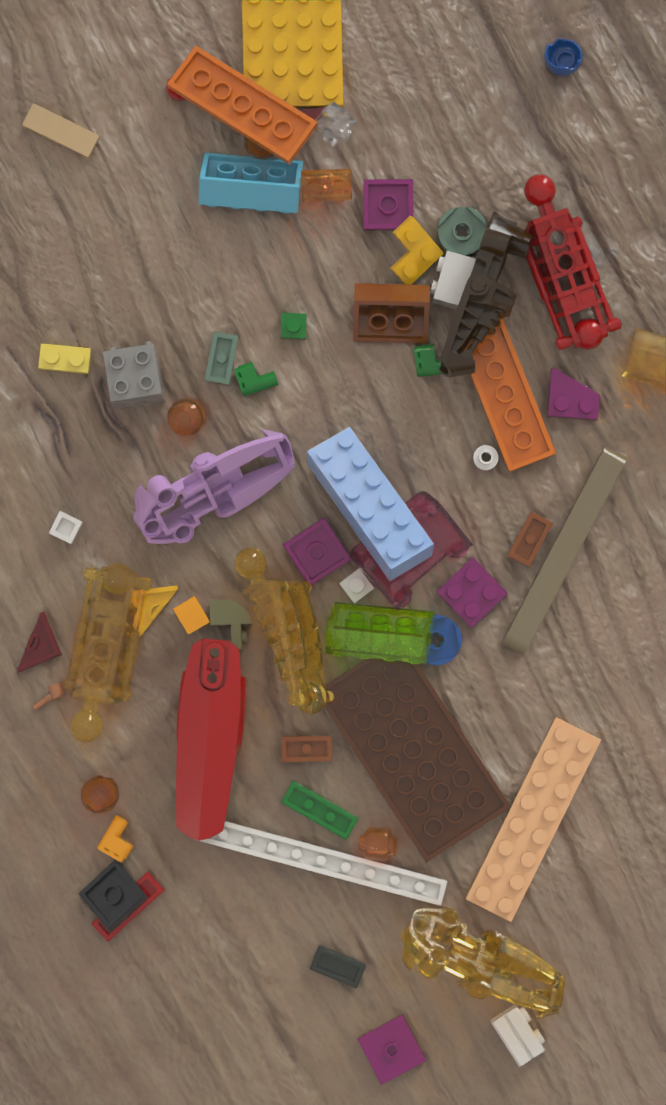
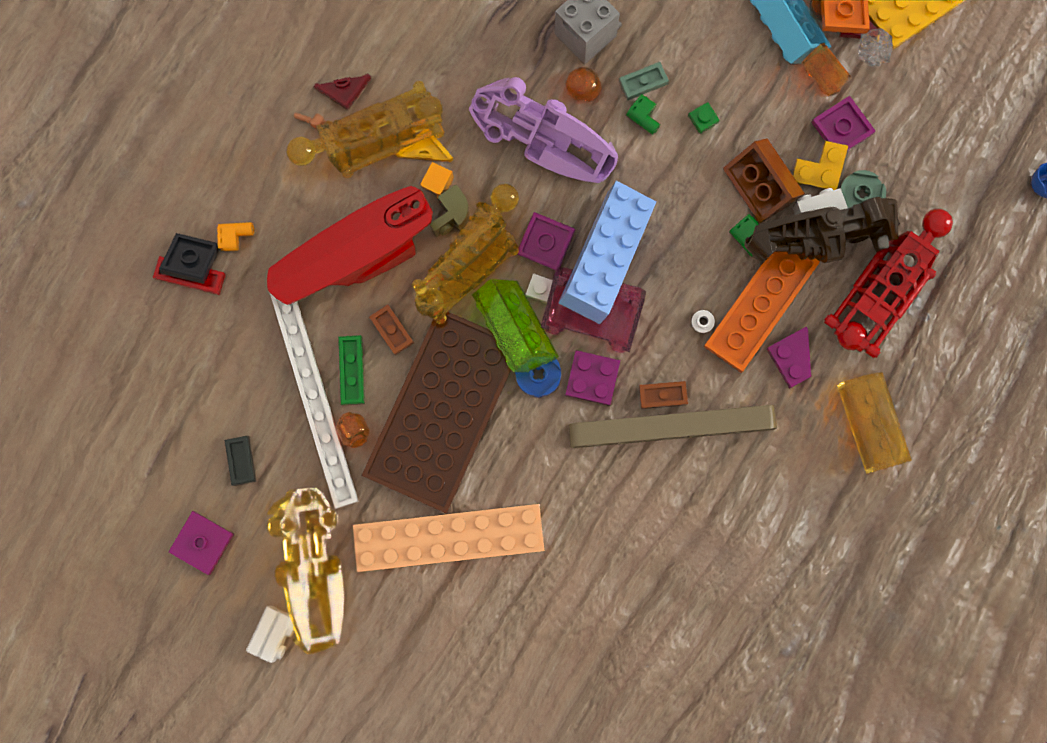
camera: 60 degrees right, 5 degrees down
white plate [49,511,83,544] -> none
clear orange hair [81,775,119,814] -> none

